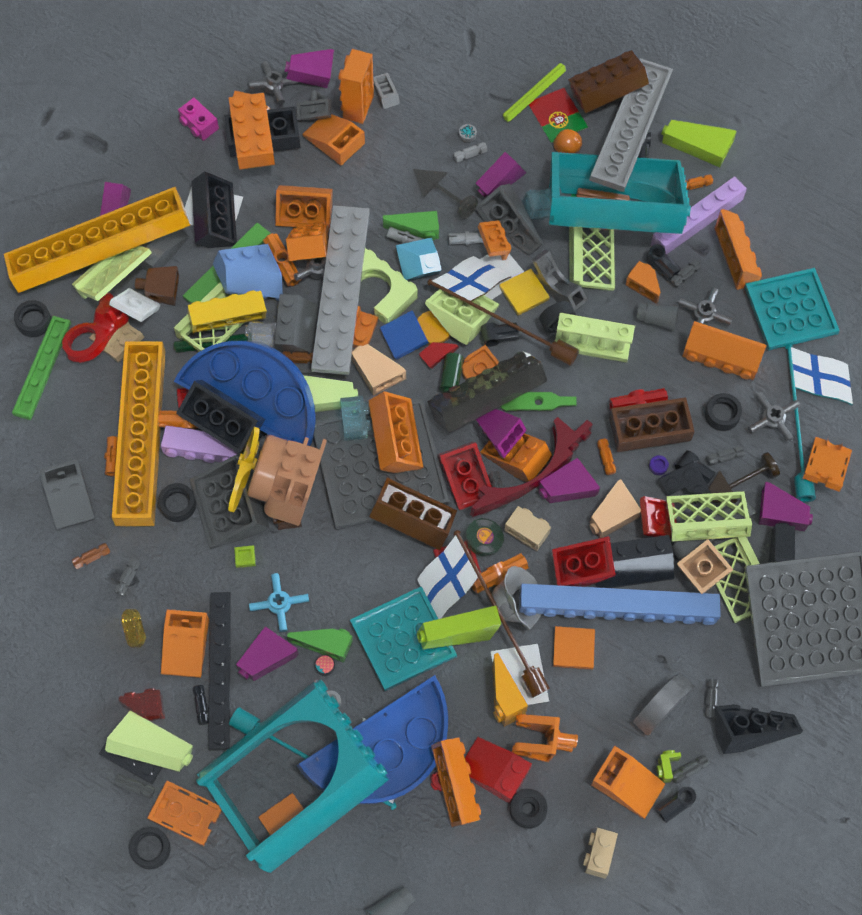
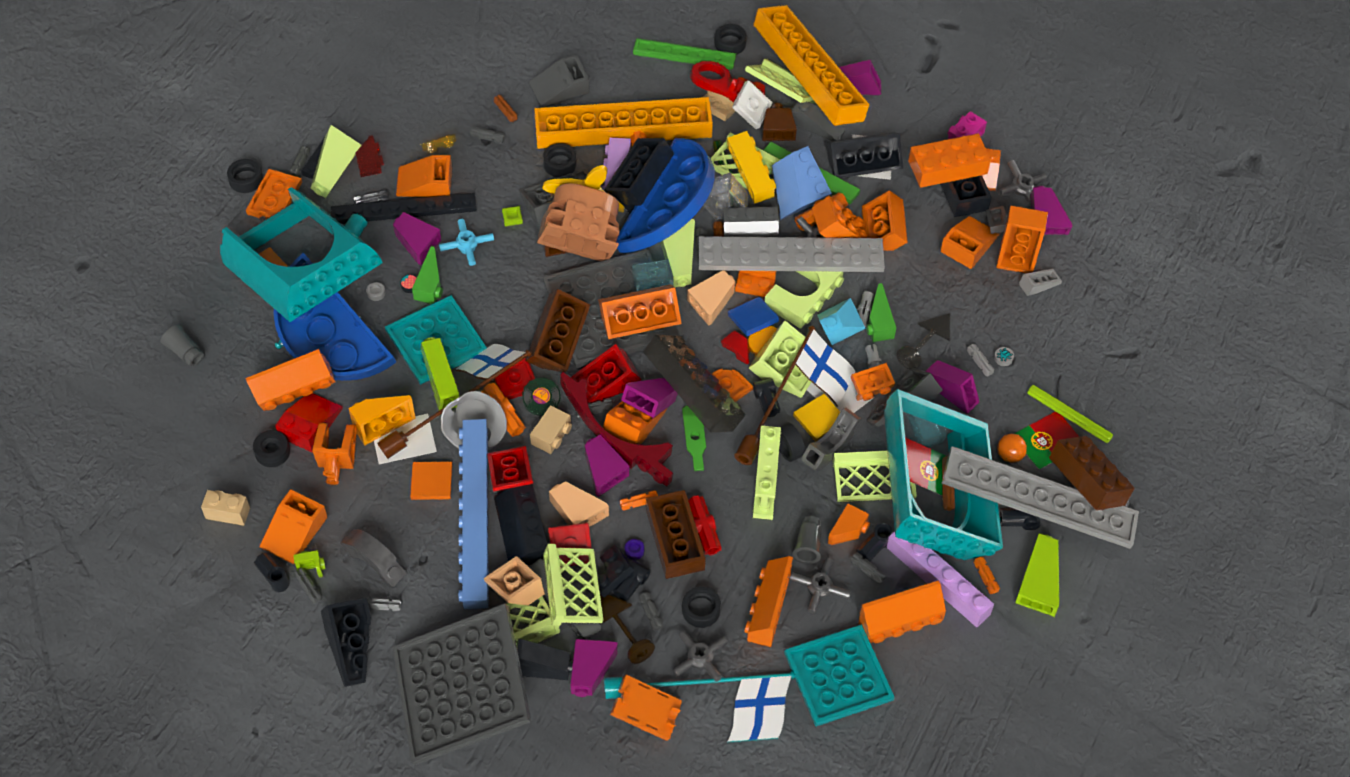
camera: 85 degrees right, 10 degrees down
dark green brick [439,353,464,396] -> none

